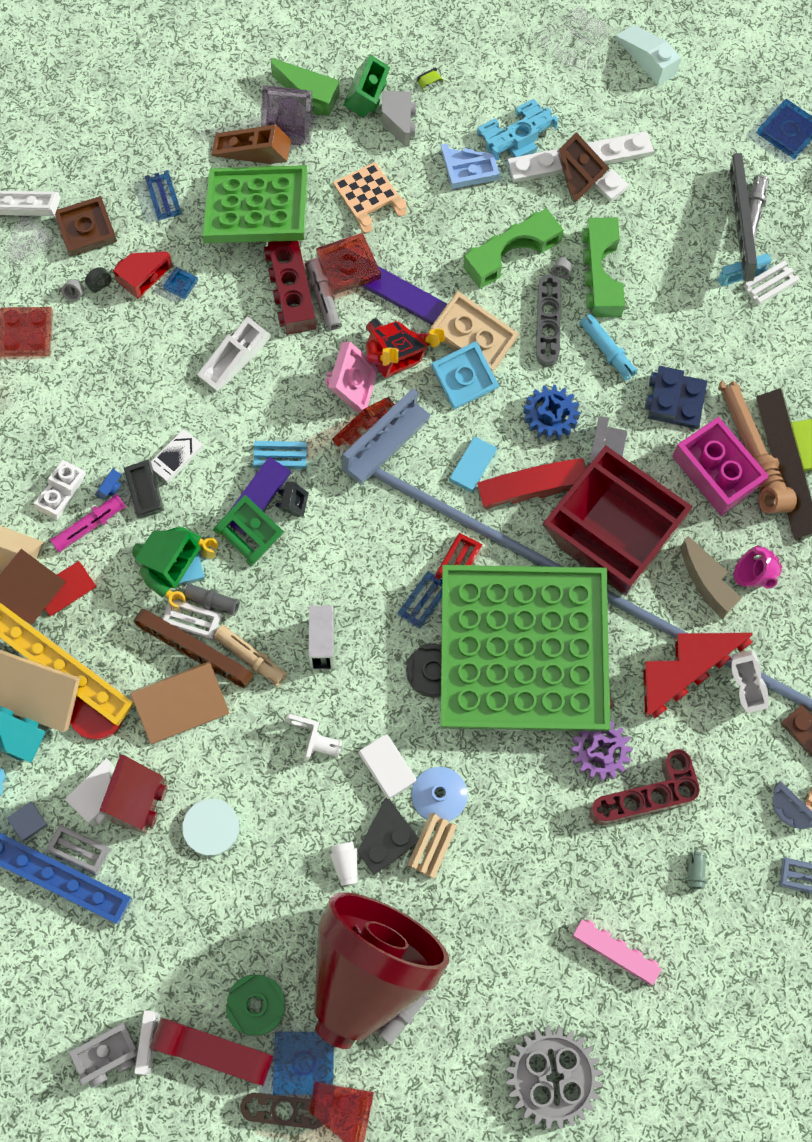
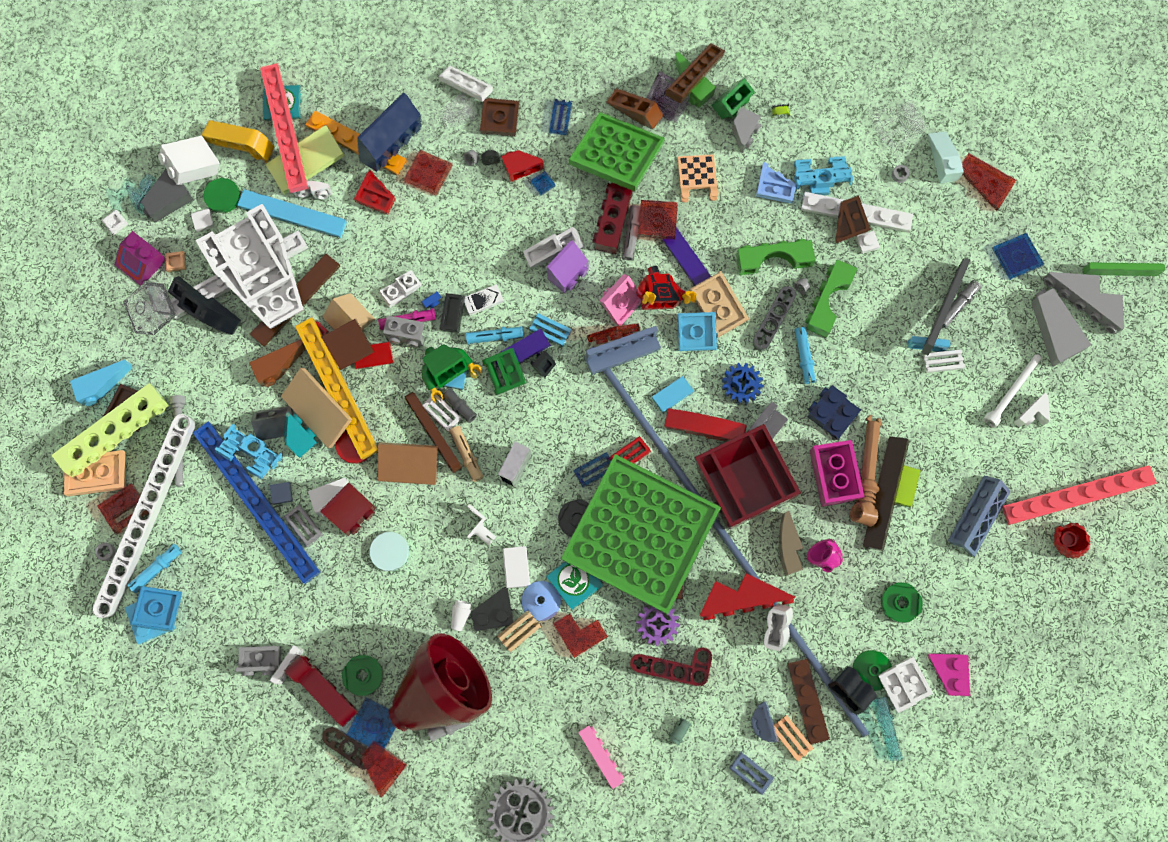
camera: 30 degrees right, 5 degrees up
none -> light grey bracket [383,316,425,348]
none -> medium azure pin [466,326,524,344]
none -> slope [546,562,603,610]
none -> medium lavender slope [547,240,589,293]
none -> clear red plate [553,613,608,658]
none -> reddish brown tile [665,43,725,104]
none -> light grey bush [892,165,910,183]
none -> clear red wing [962,153,1017,211]

